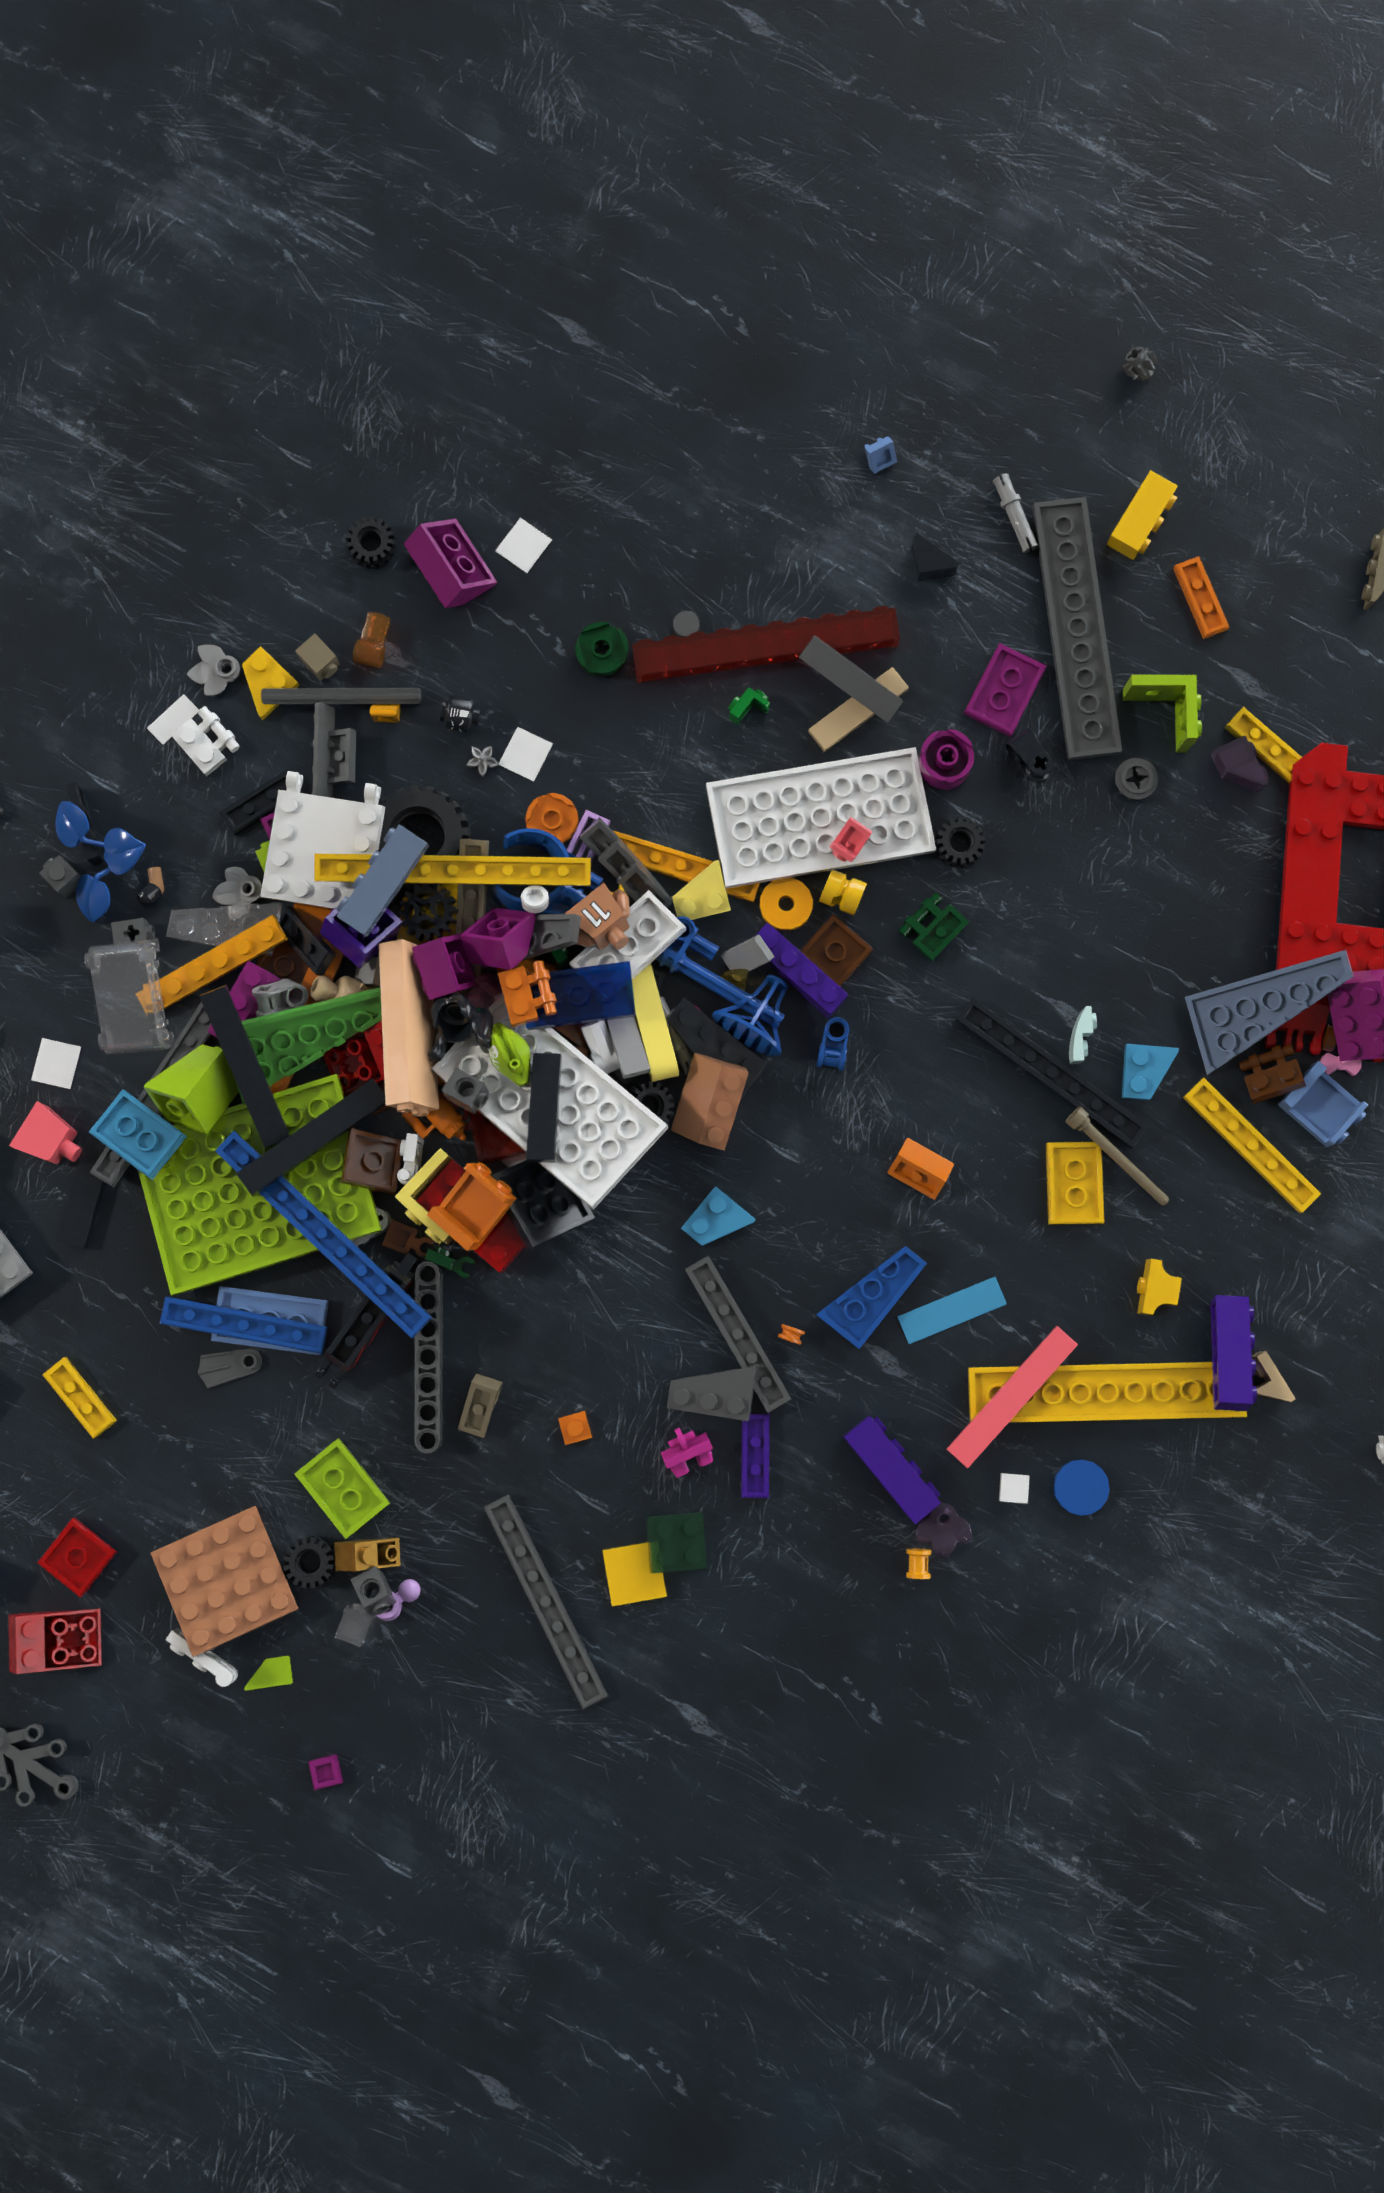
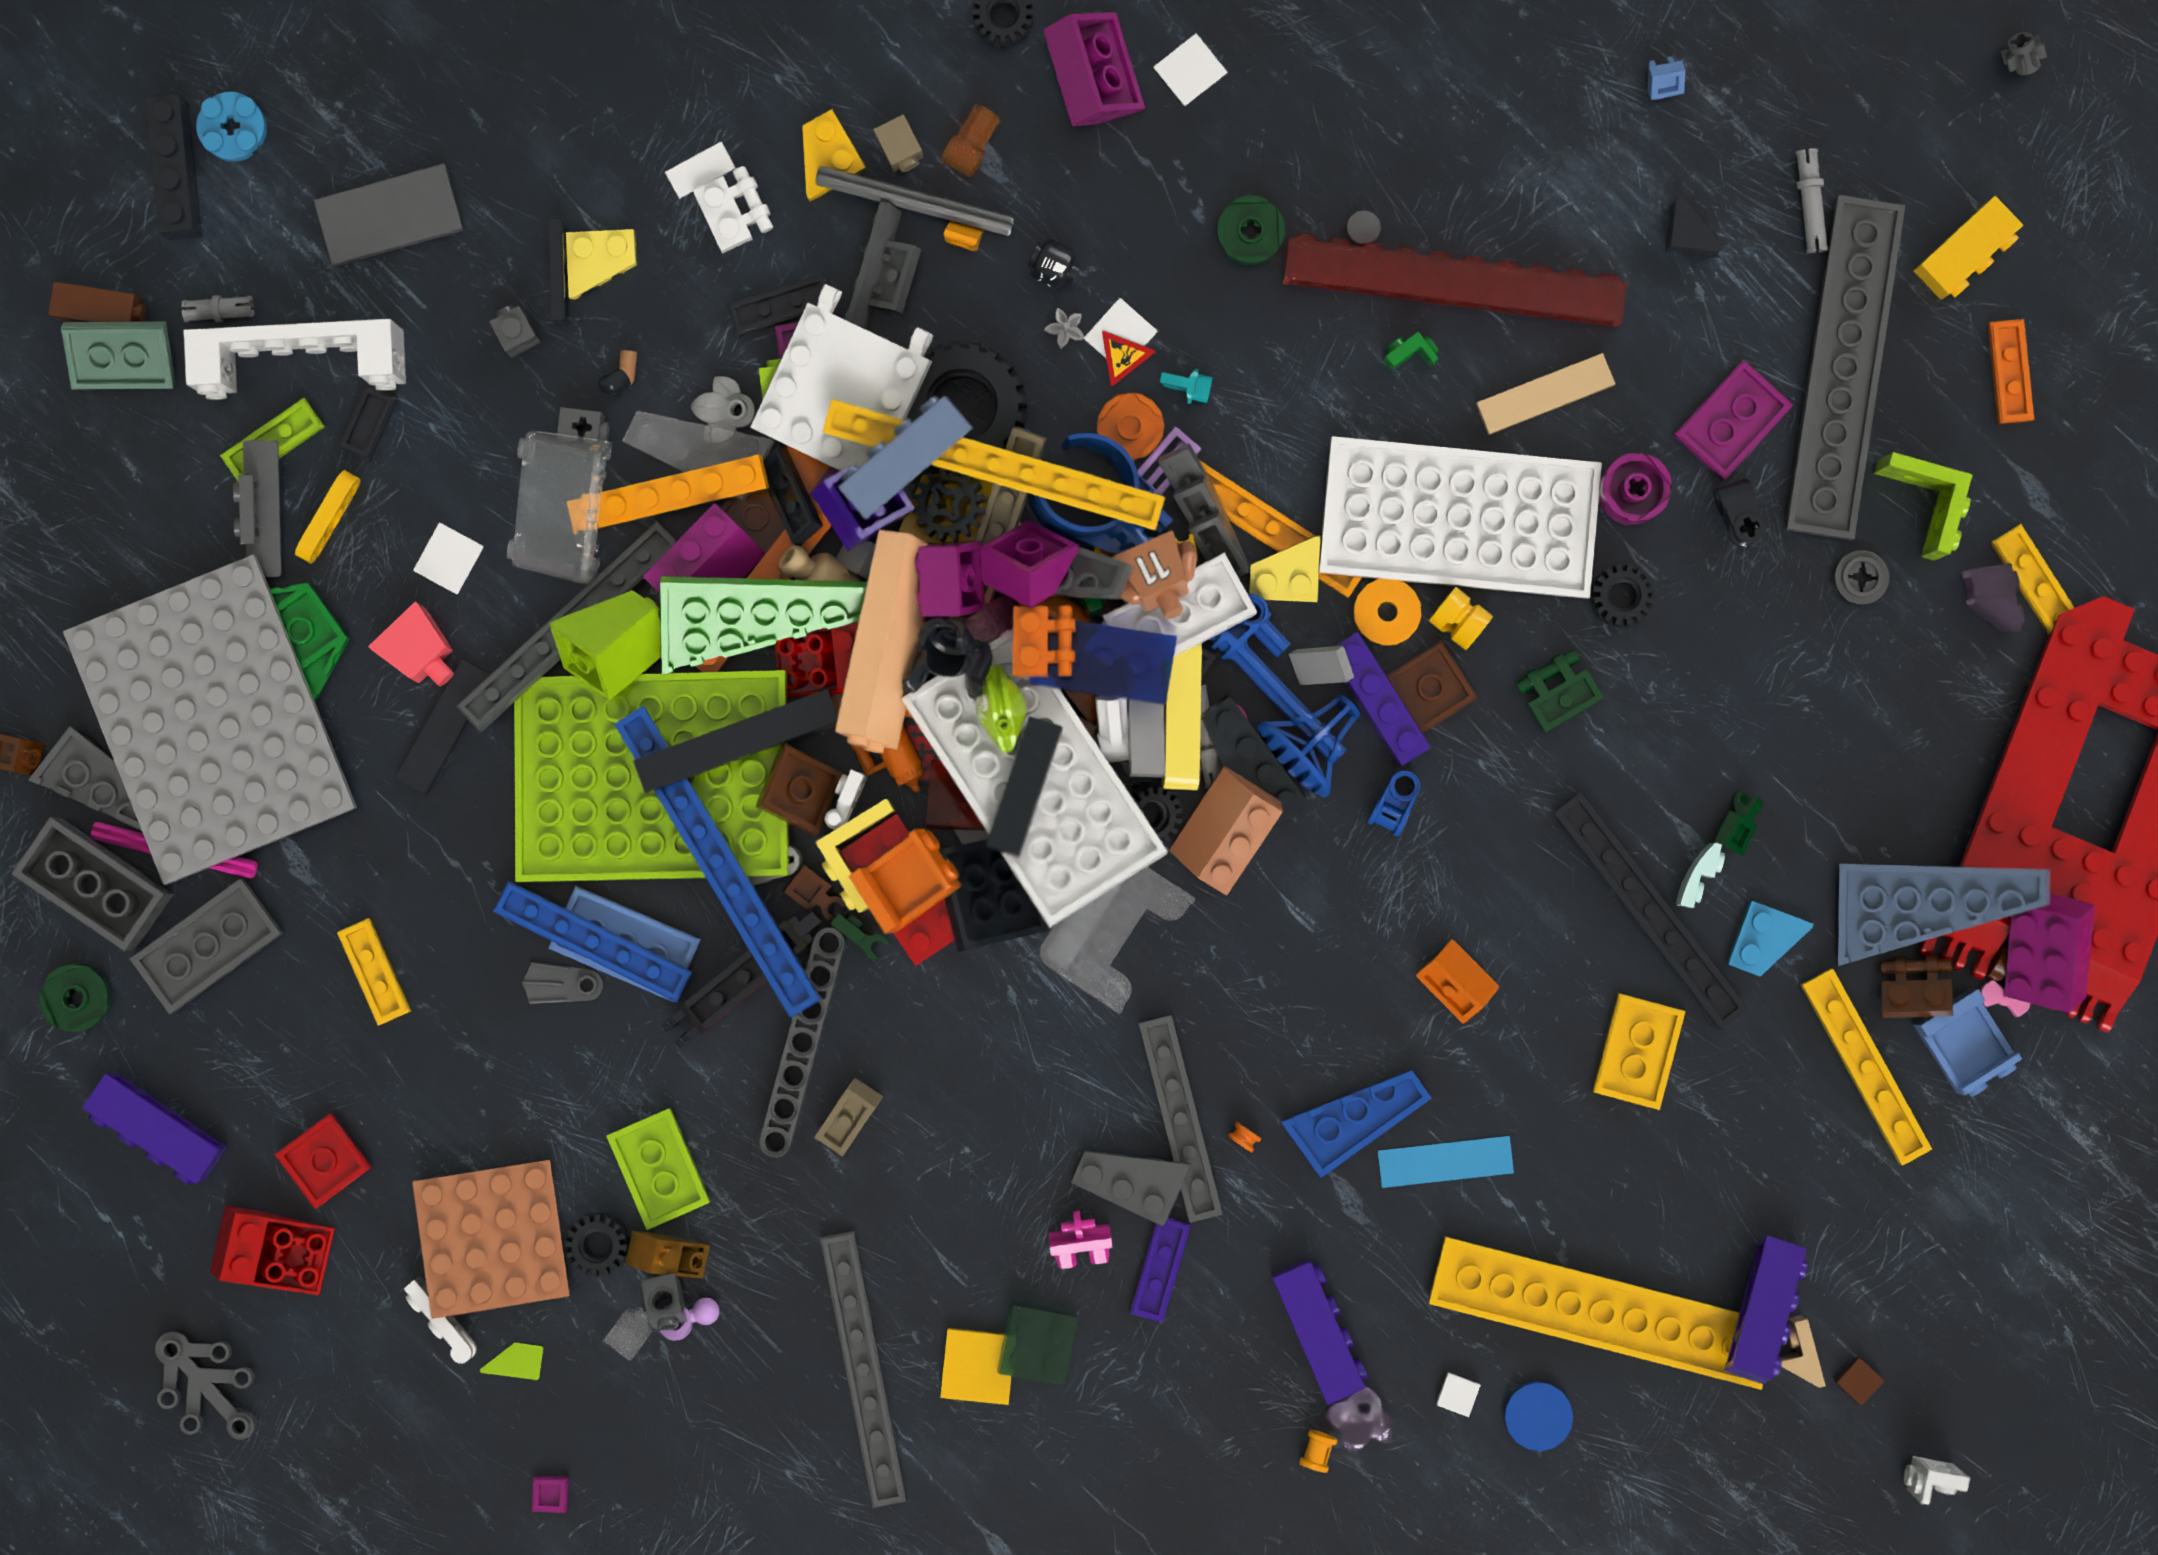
camera: 15 degrees right, 5 degrees up
blue plant [55,801,146,923] -> none
dark azure tile [89,1089,187,1180] -> none
light grey plate [187,644,240,696] -> none
black tile [199,985,290,1148] -> none
light grey piece [252,979,308,1017] -> none
dark grey brick [441,1067,489,1114] -> none
white tile [521,885,549,913] -> none
orange plate [558,1411,592,1445] -> none
dark azure wing [681,1186,756,1246] -> none
clear yellow tile [720,969,748,991] -> none
dark grey slope [799,635,904,723] -> none
coral bracket [829,817,873,862] -> none
coral tile [946,1326,1078,1468] -> none
dark tan piece [1065,1106,1169,1205] -> none
yellow brick [1137,1258,1182,1316] -> none
none -> light yellow wing [566,229,637,300]
none -> clear windscreen [1040,867,1196,1014]
none -> sticker [1102,331,1155,386]
none -> teal piece [1160,368,1213,404]
none -> dark green plate [1715,791,1763,856]
none -> reddish brown tile [1834,1356,1885,1406]

